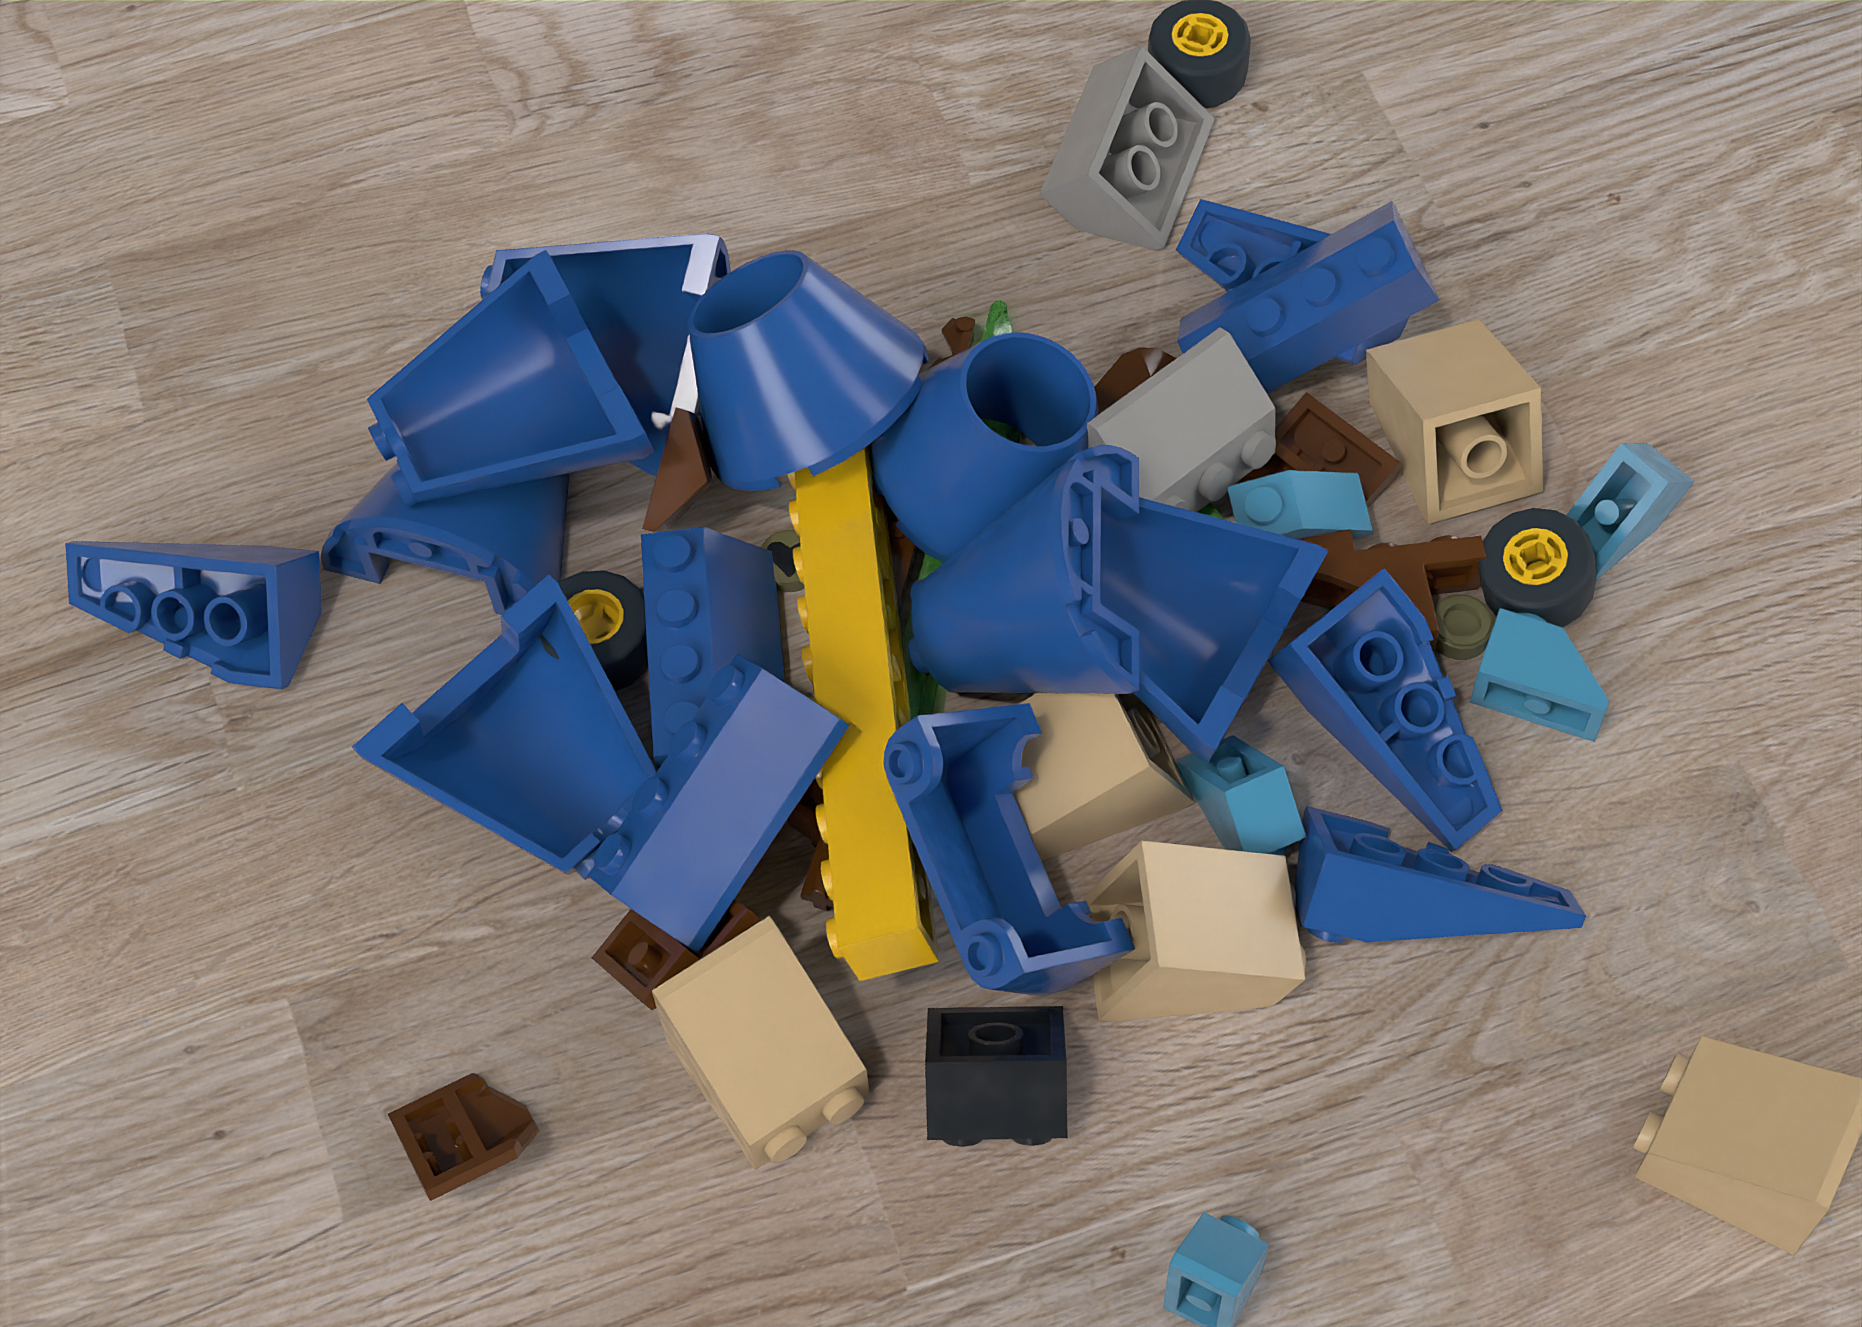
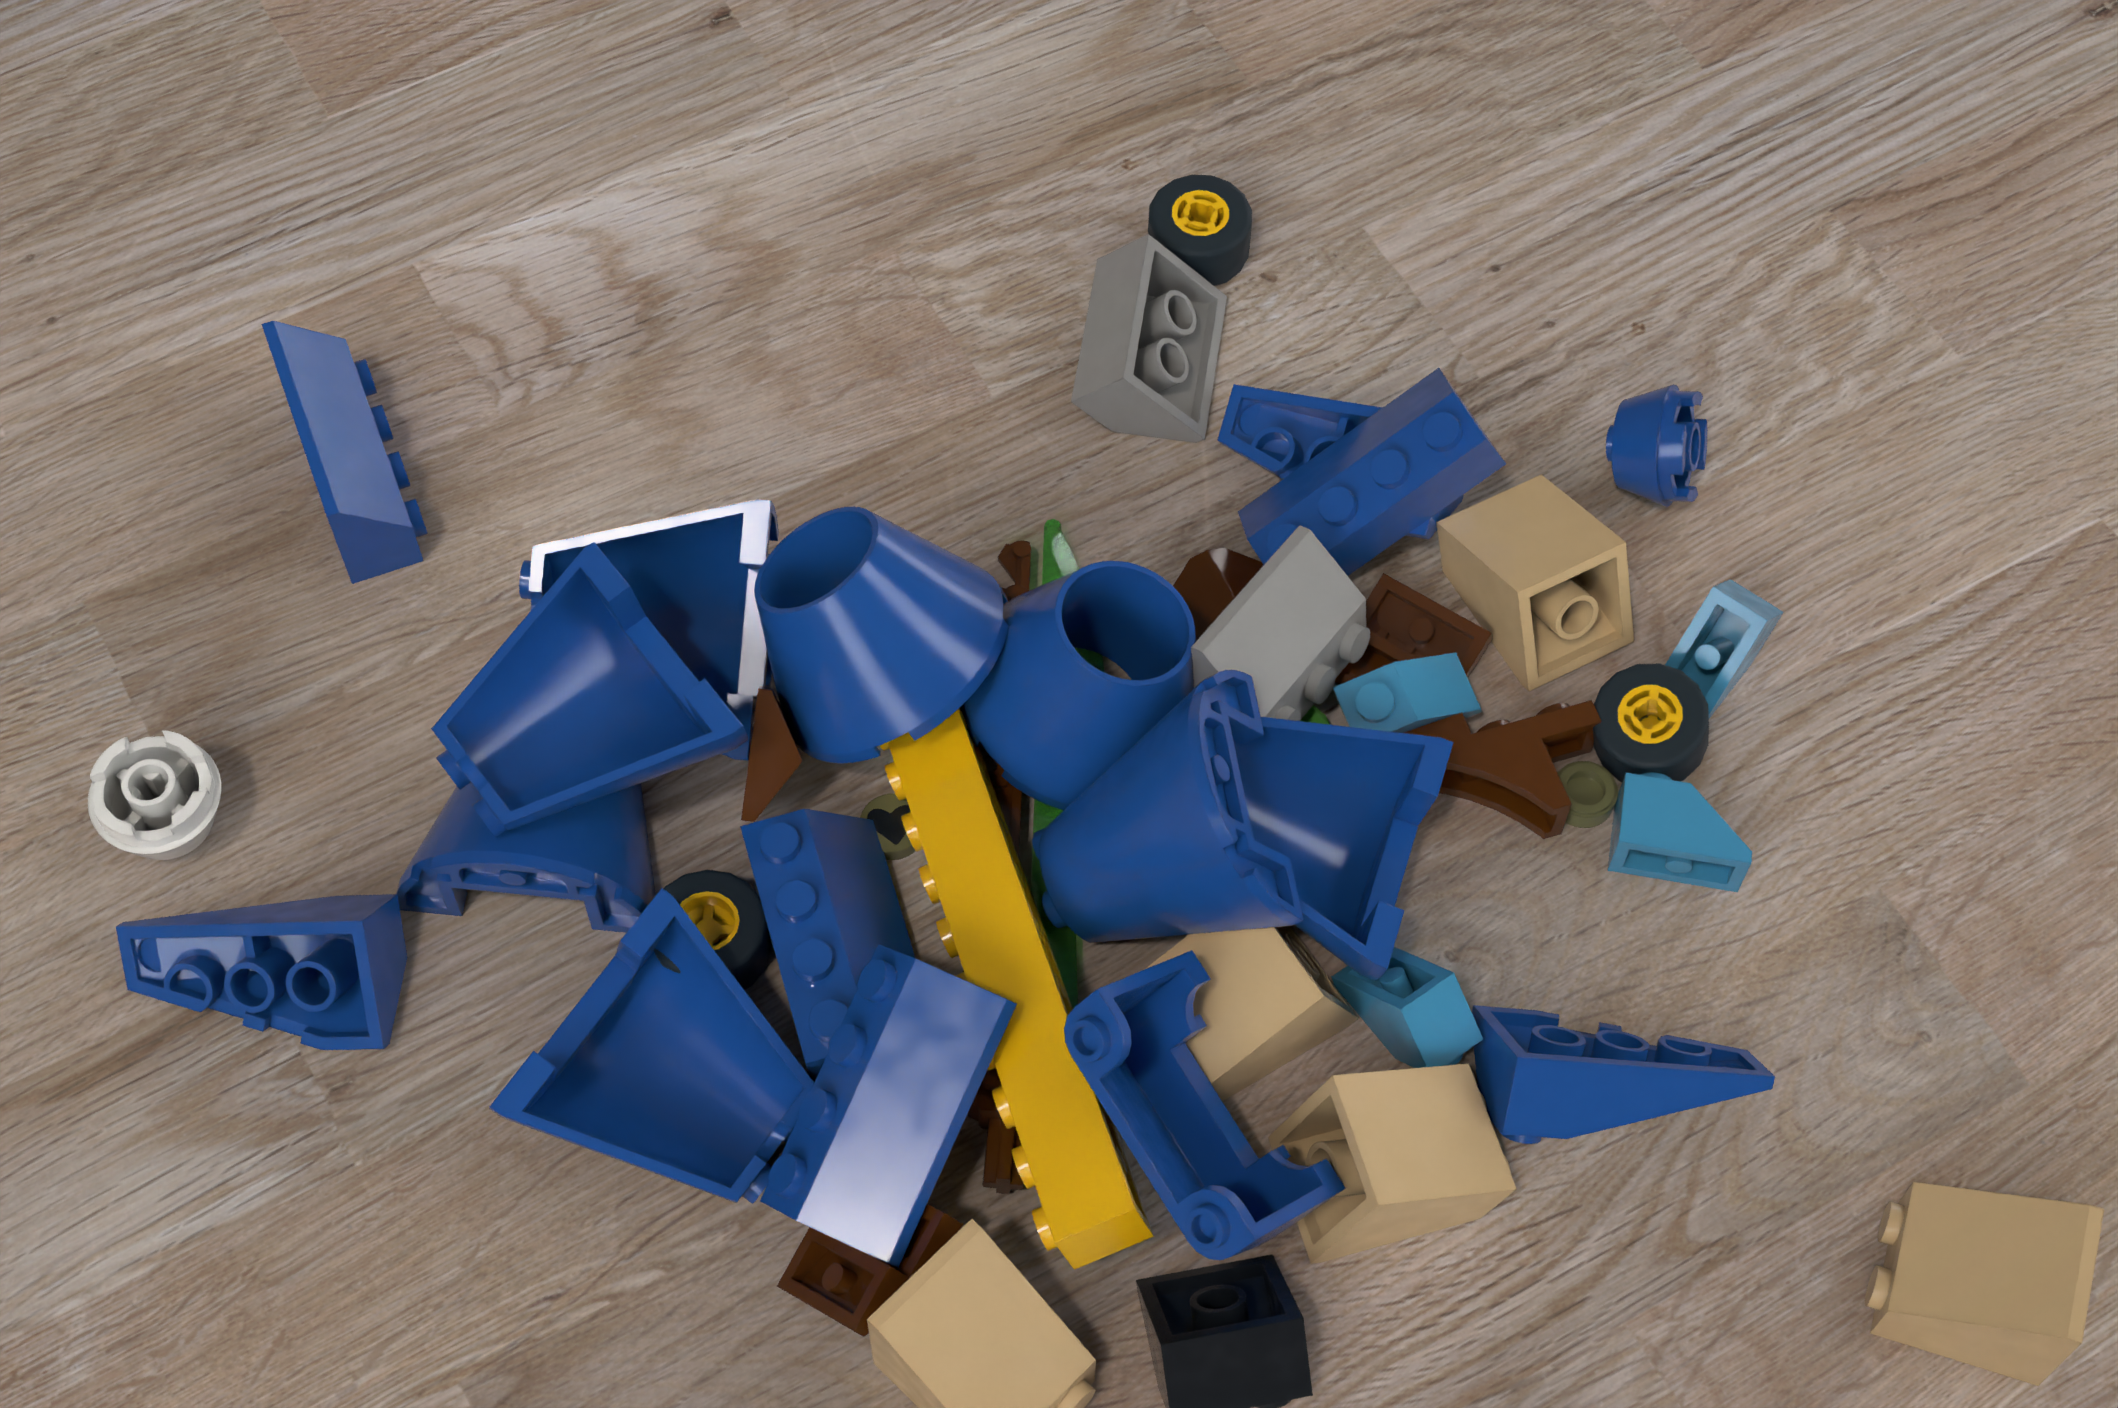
camera: 15 degrees left, 0 degrees up
blue wedge [1267,568,1503,852] -> none
none -> white cone [88,731,222,860]
none -> blue slope [261,321,428,584]
none -> blue cone [1606,384,1708,507]

